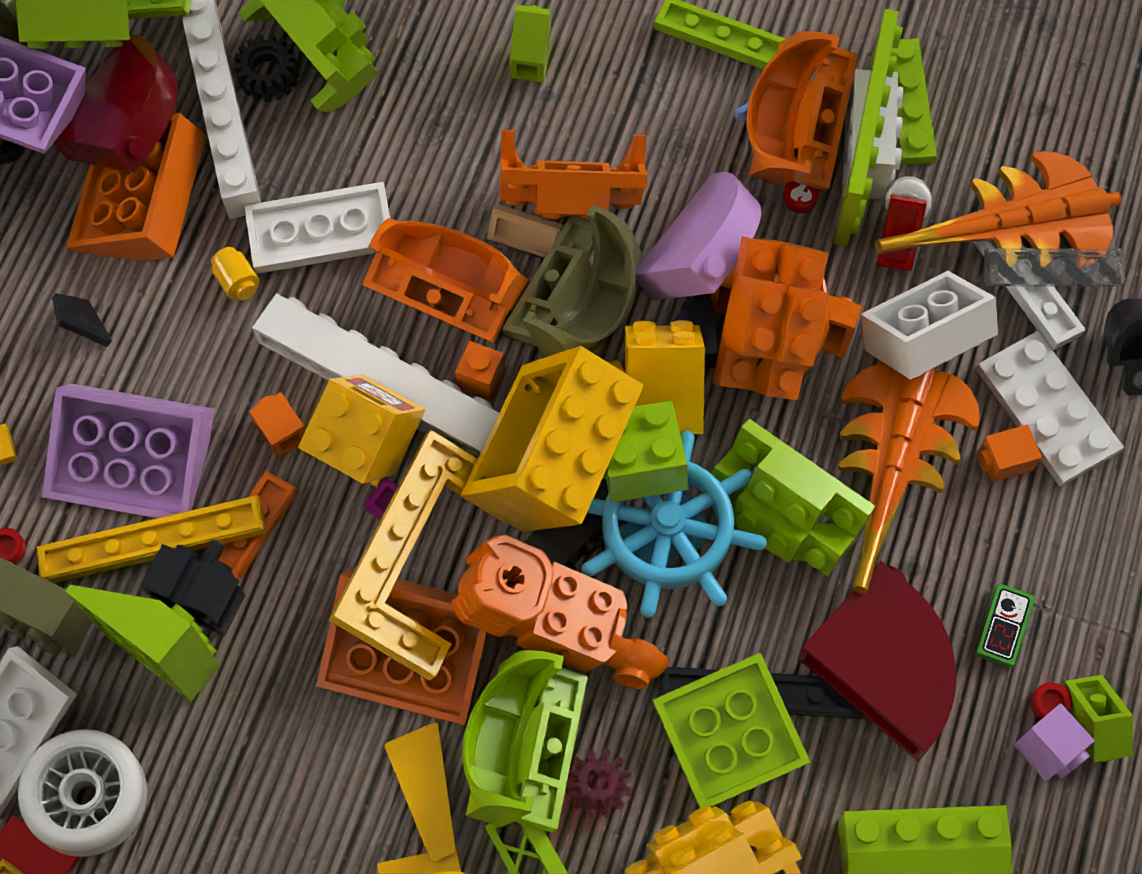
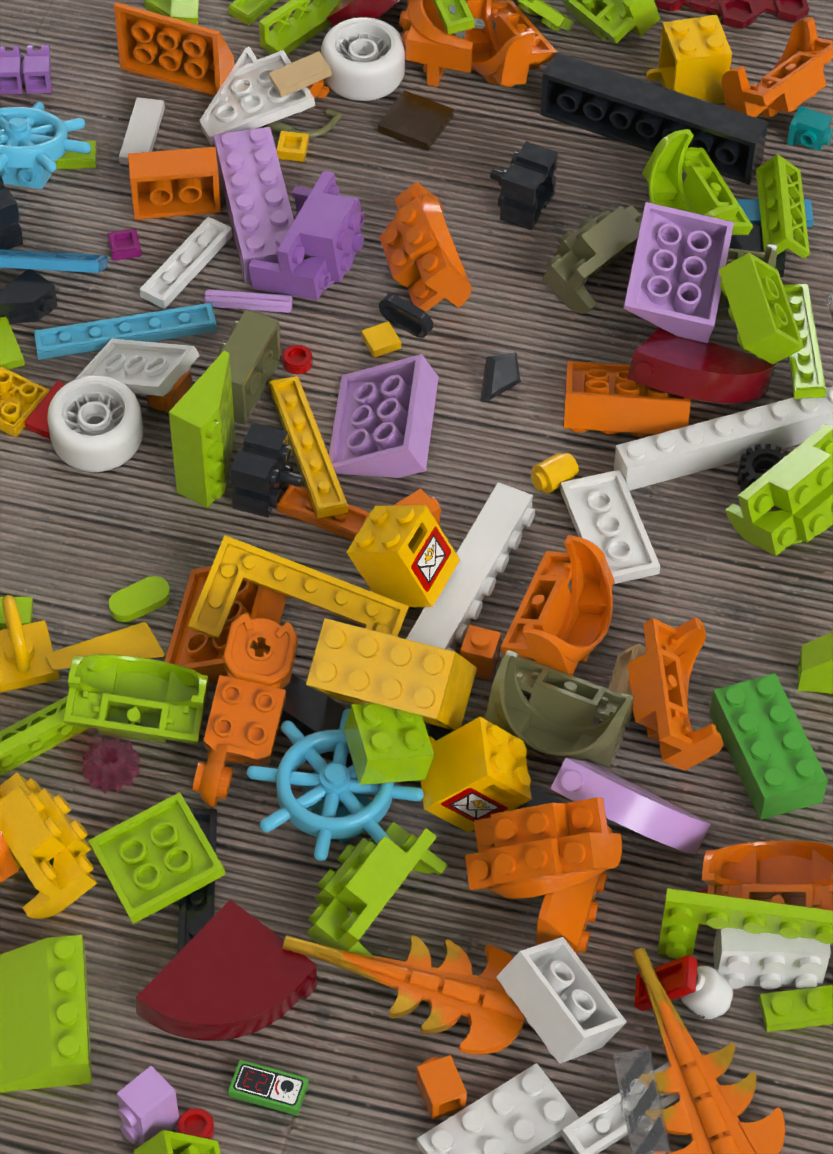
camera: 85 degrees right, 15 degrees down
none -> lime tile [109,576,170,622]
none -> bright green brick [710,673,828,820]

